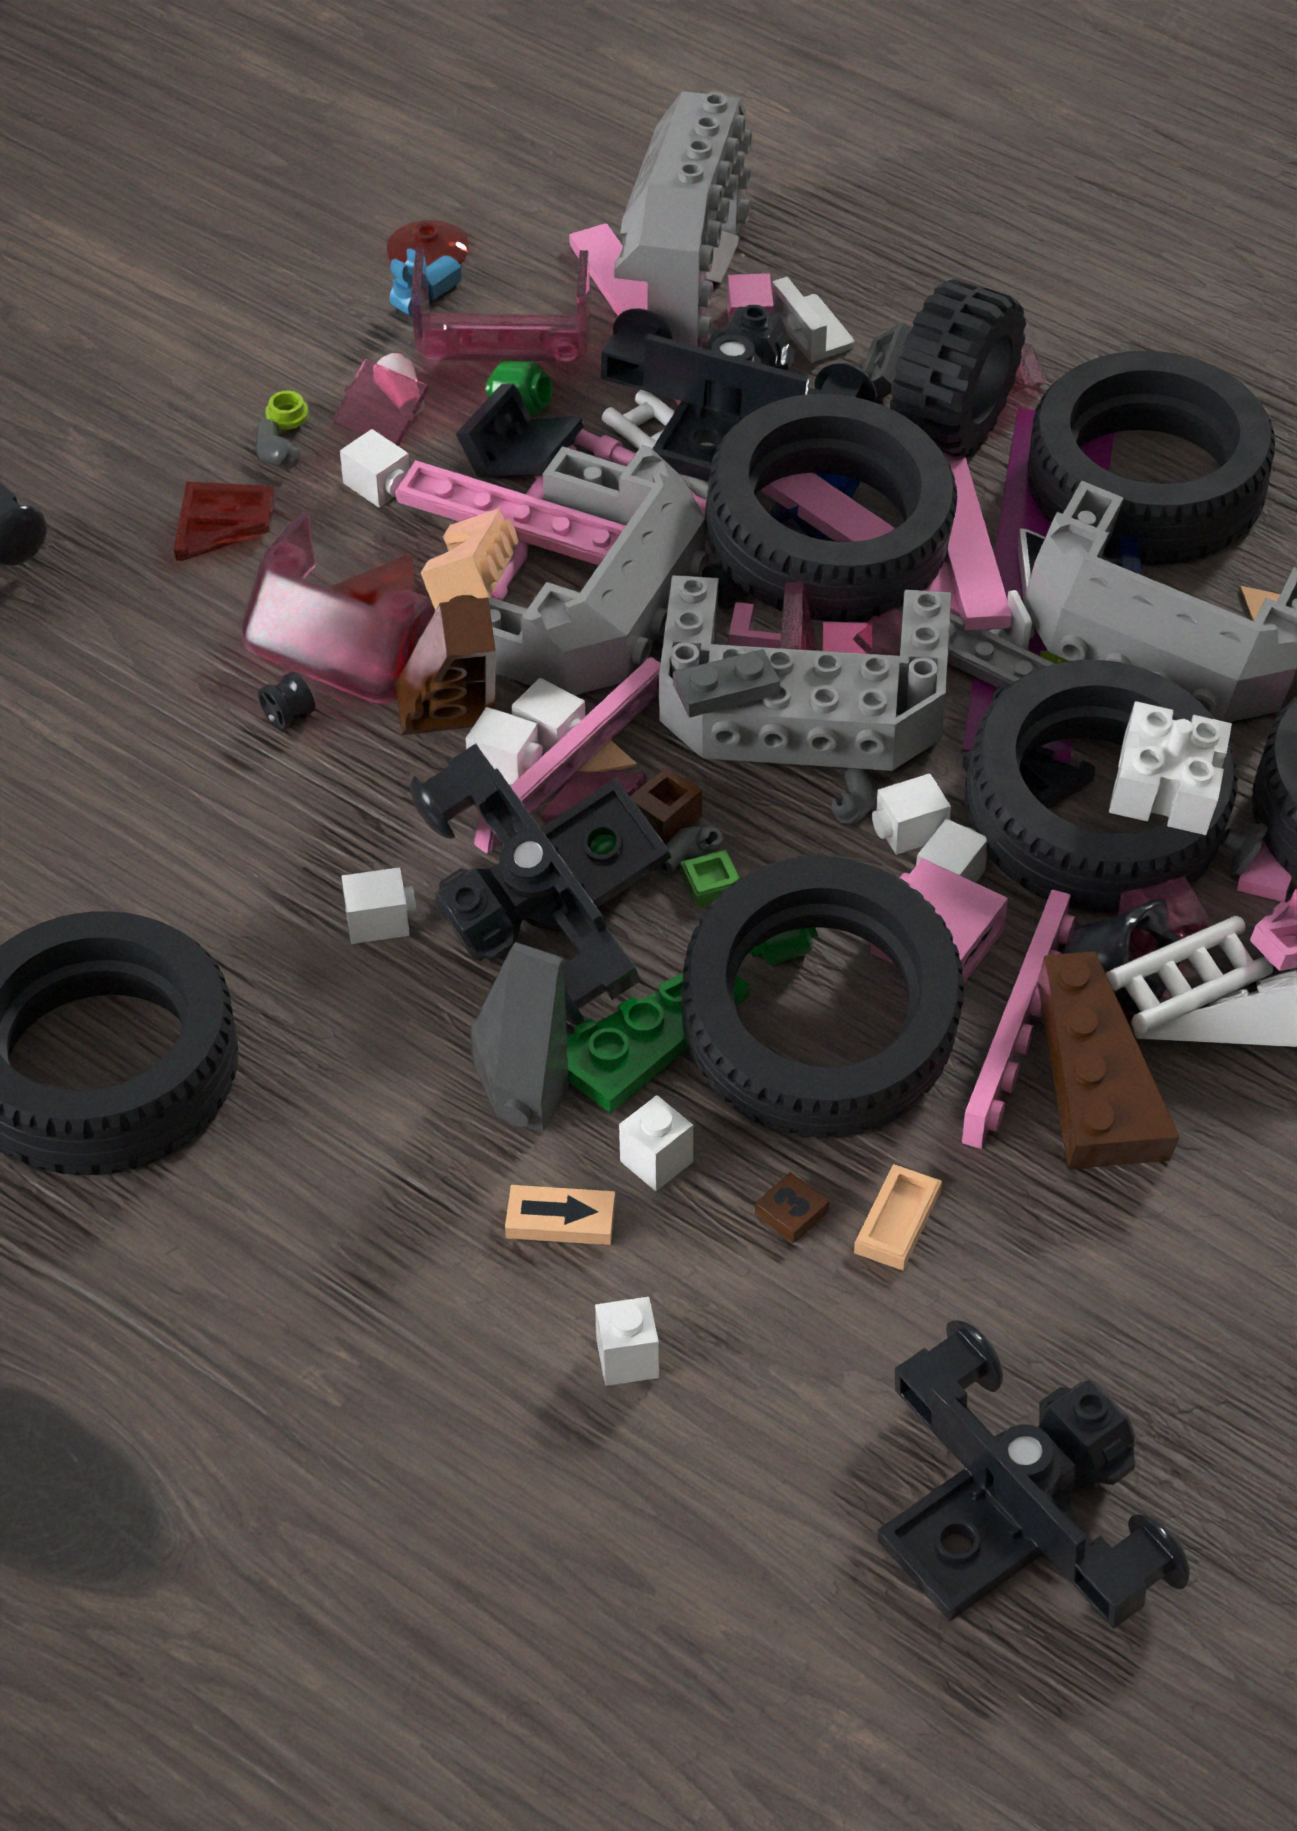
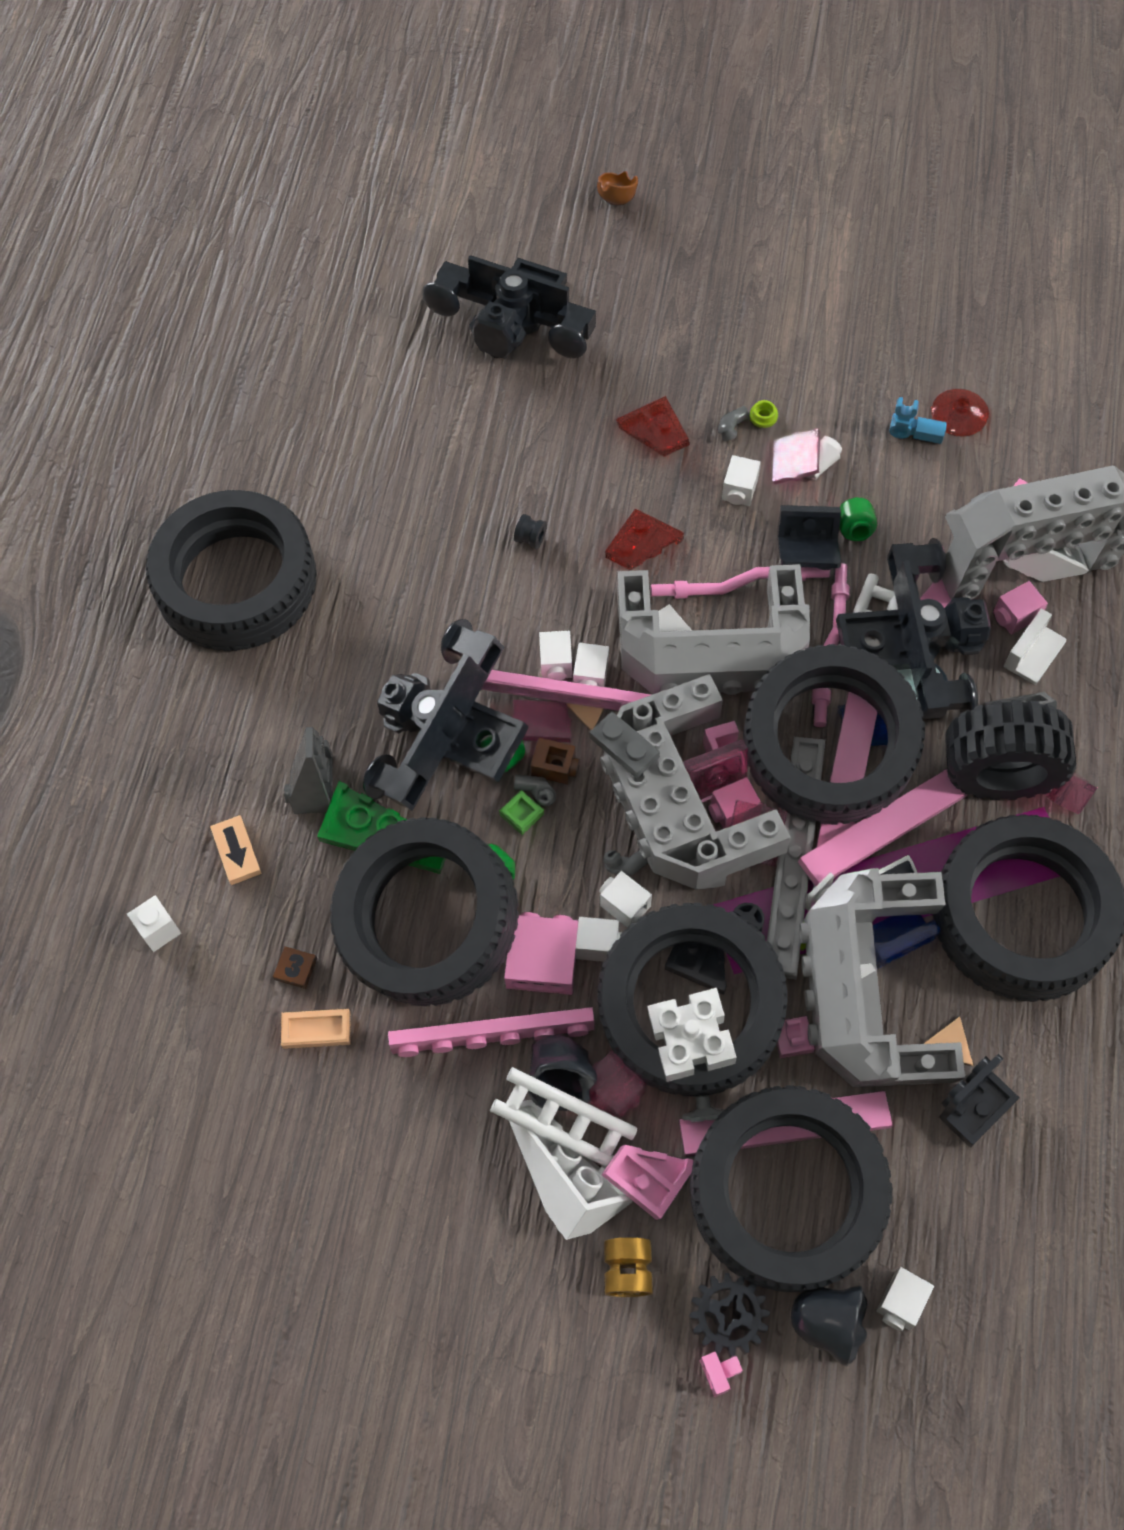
camera: 65 degrees right, 15 degrees up
clear pink windscreen [242,511,435,703] -> none
white brick [342,867,417,944] -> none
bright pink tile [395,460,626,566] -> none
reddish brown wedge [396,595,496,735] -> none
clear pink windscreen [411,248,591,362] -> none
light nougat arch [421,508,518,611] -> none
white brick [619,1095,693,1191] -> none
black piece [878,1320,1190,1629] -> none
reddish brown wedge [1037,951,1180,1169] -> none

